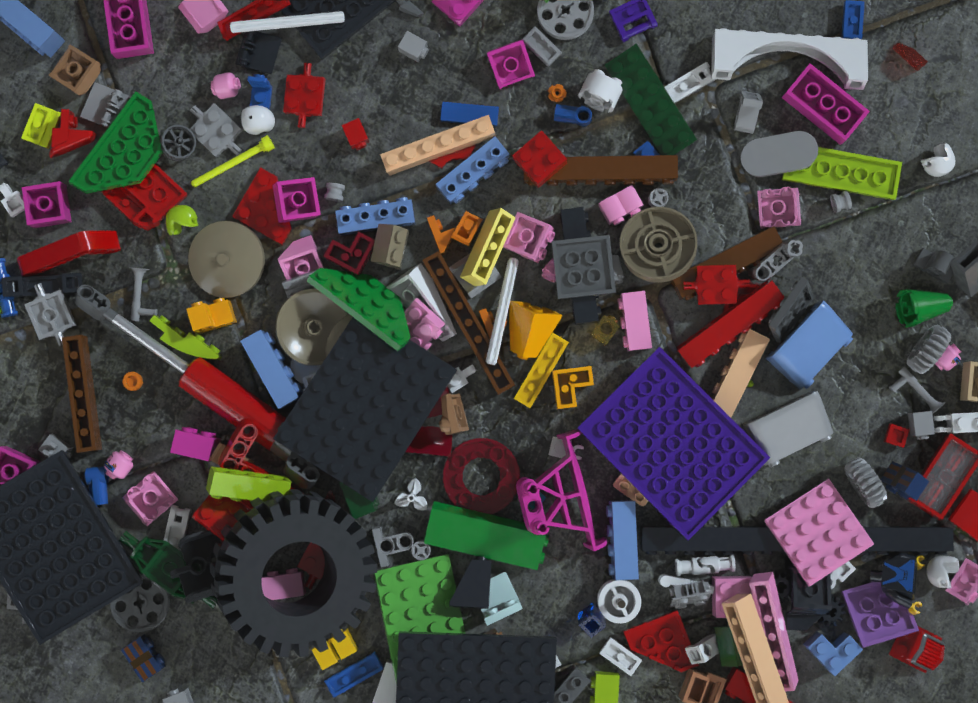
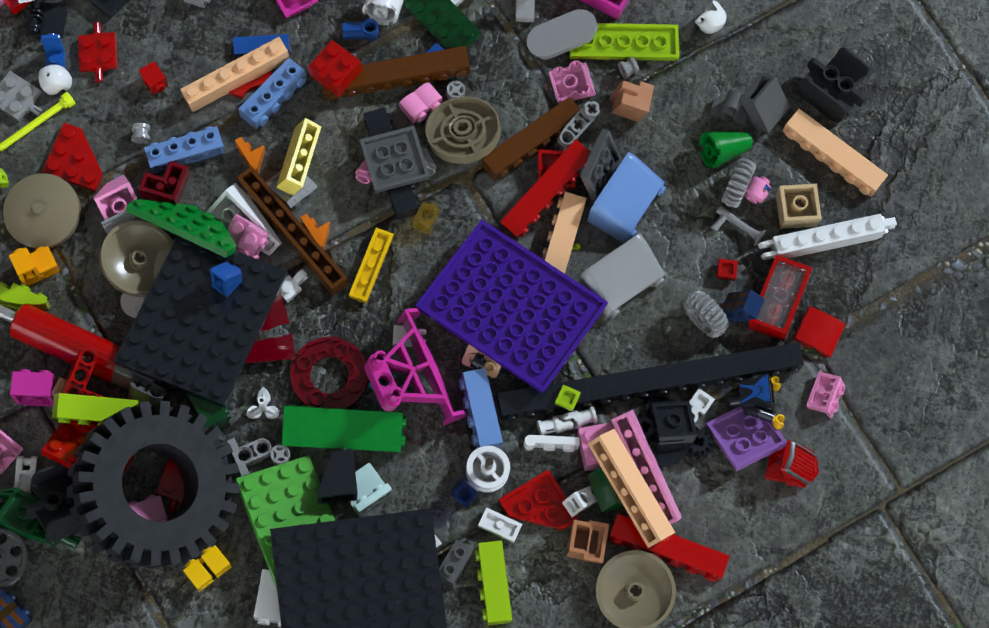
camera: 20 degrees left, 15 degrees down
bright pink head [211,72,241,99] -> none
medium blue brick [240,330,304,410] -> none
dark pink brick [272,177,321,223] -> none
blue tile [324,651,384,698] -> none
dark tan slope [371,224,409,270] -> none
medium nougat slope [439,393,469,435] -> none
orange slope [451,211,483,246] -> none
white axle [486,258,519,365] -> none
bright pink plate [503,212,555,263] -> none
light orange slope [509,301,562,360] -> none
orange plate [548,84,567,103] -> none
light orange brick [552,366,594,409] -> none
bright pink brick [618,291,652,352] -> none
light grey hinge [669,580,711,609] -> none
red plate [683,265,750,305] -> none
bright pink plate [764,479,874,587] -> none
medium blue brick [803,631,863,676] -> none
light grey brick [907,411,935,440] -> none
white helmet [926,556,959,589] -> none
none -> blue slope [210,262,242,298]
none -> black plate [470,353,486,370]
none -> lime tile [555,385,581,412]
none -> nougat plate [609,80,654,122]

